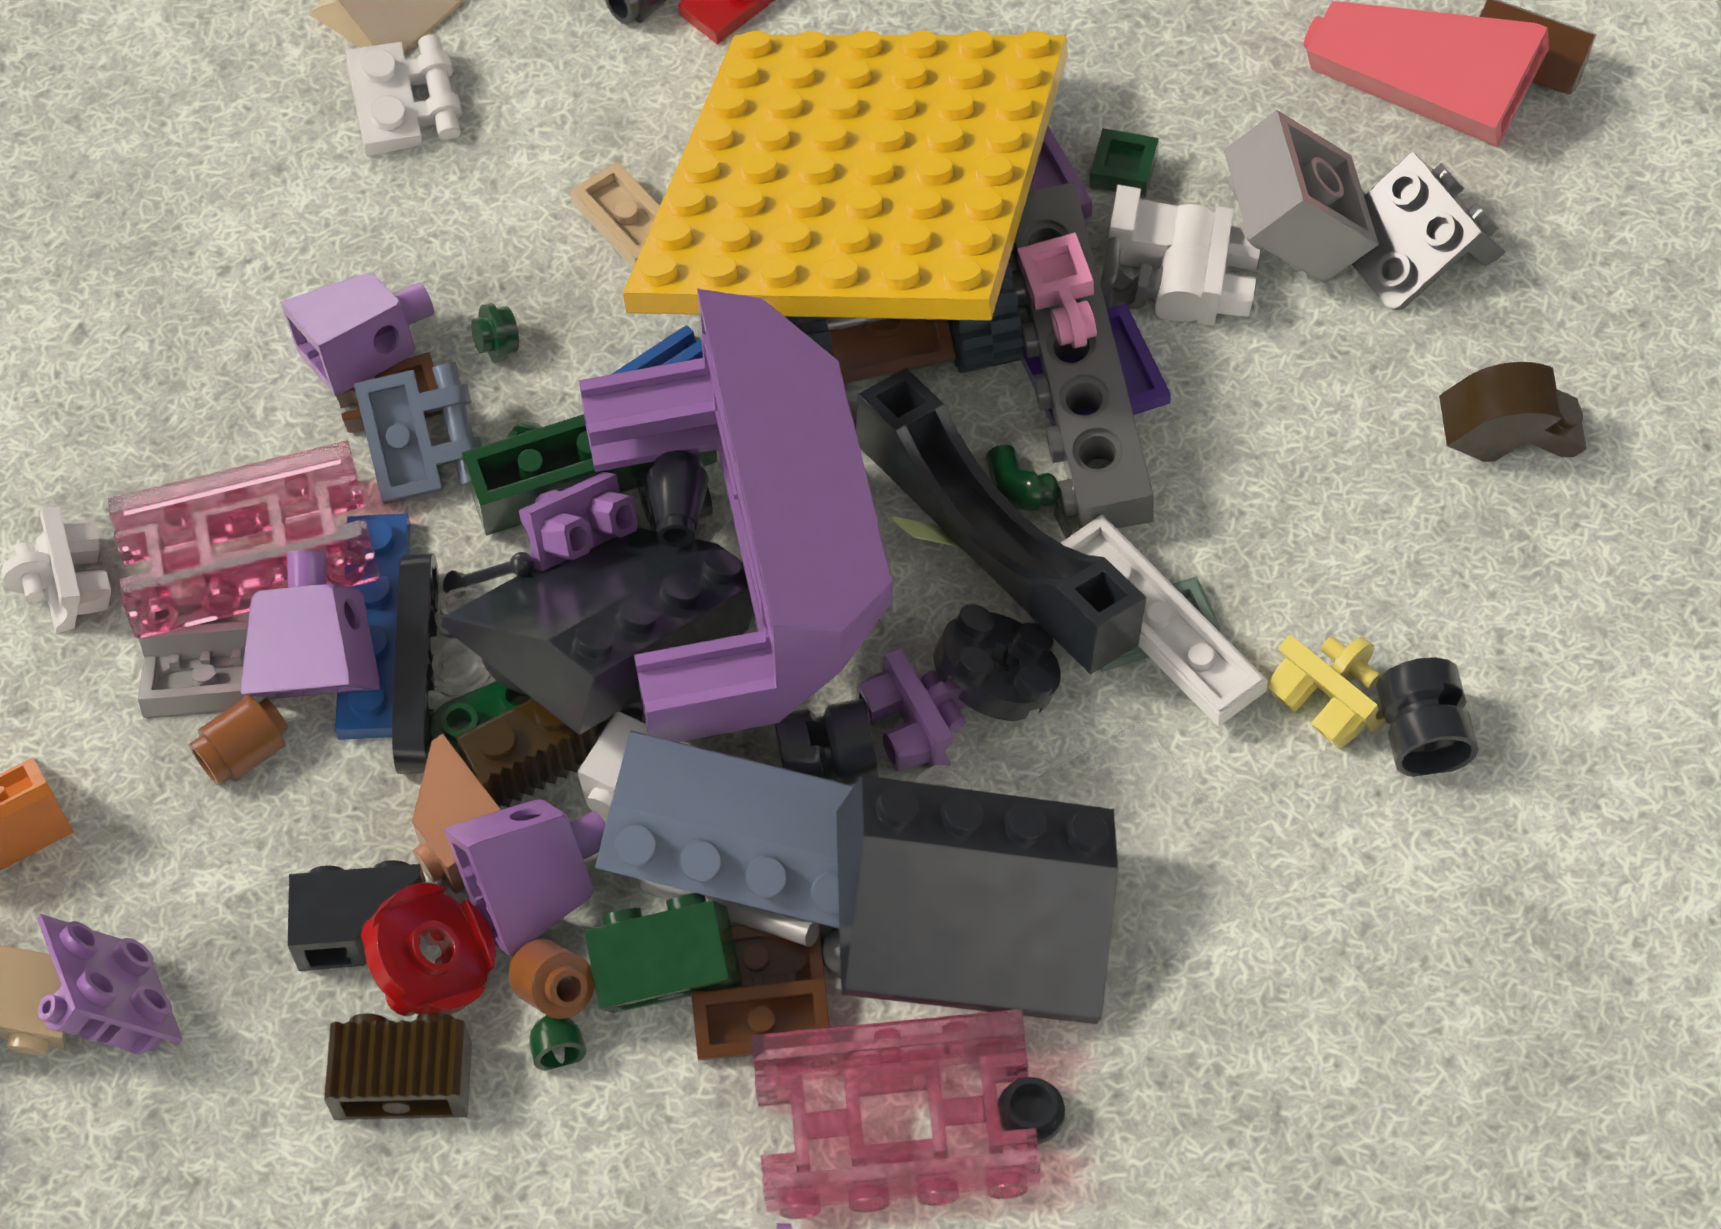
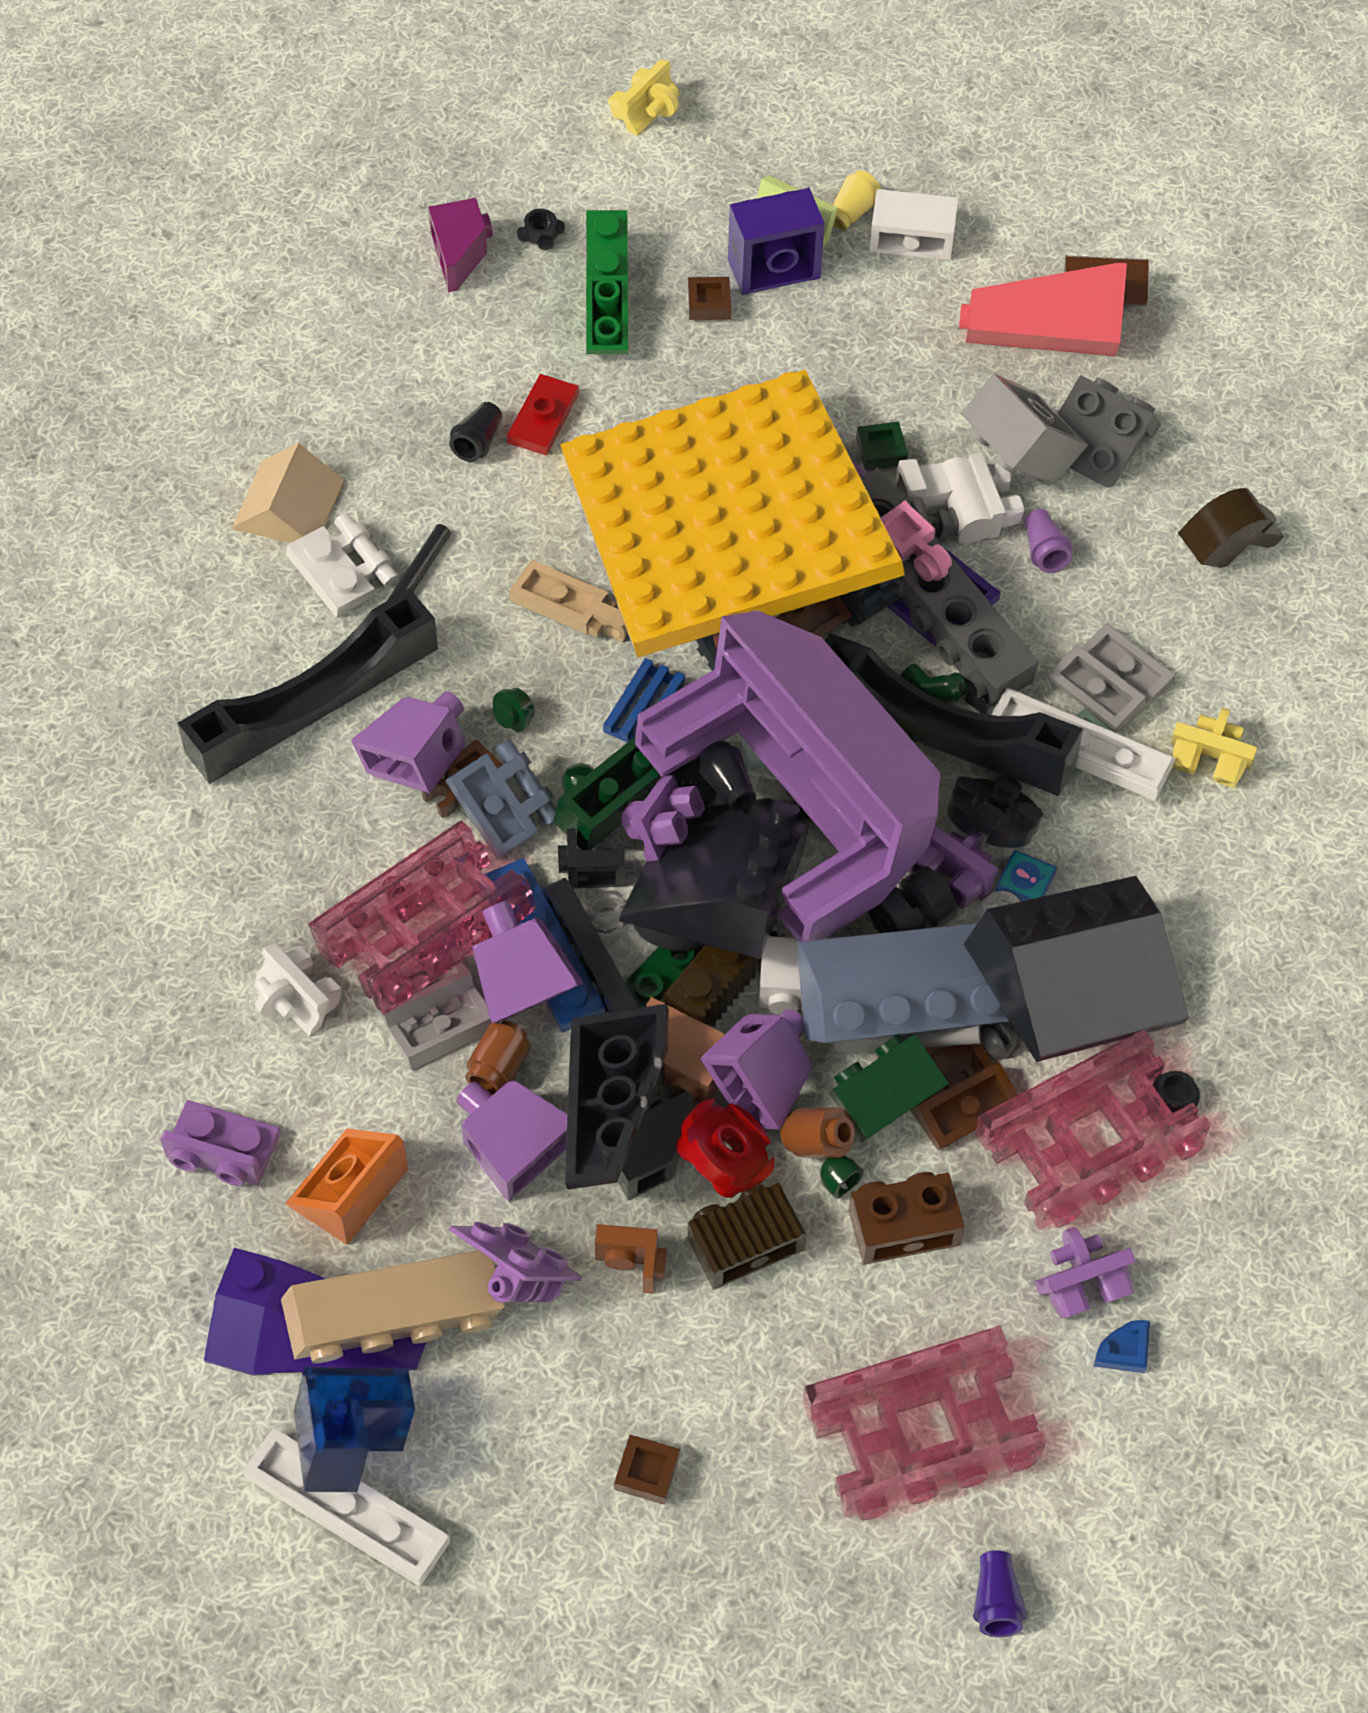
camera: 30 degrees left, 0 degrees up
black hinge [443,552,534,597] -> none
black wheel [1376,657,1479,777] -> none
none -> black arch [177,588,438,784]
none -> black bar [387,524,451,601]
none -> medium lavender torso [456,1081,568,1202]
none -> black bracket [558,828,625,889]
none -> black wedge [565,1004,669,1190]
none -> dark orange bracket [595,1224,667,1294]
none -> reddish brown brick [848,1172,965,1265]
none -> tile [995,849,1058,902]
none -> medium lavender cone [1024,509,1073,573]
none -> light grey slope [1047,623,1175,732]

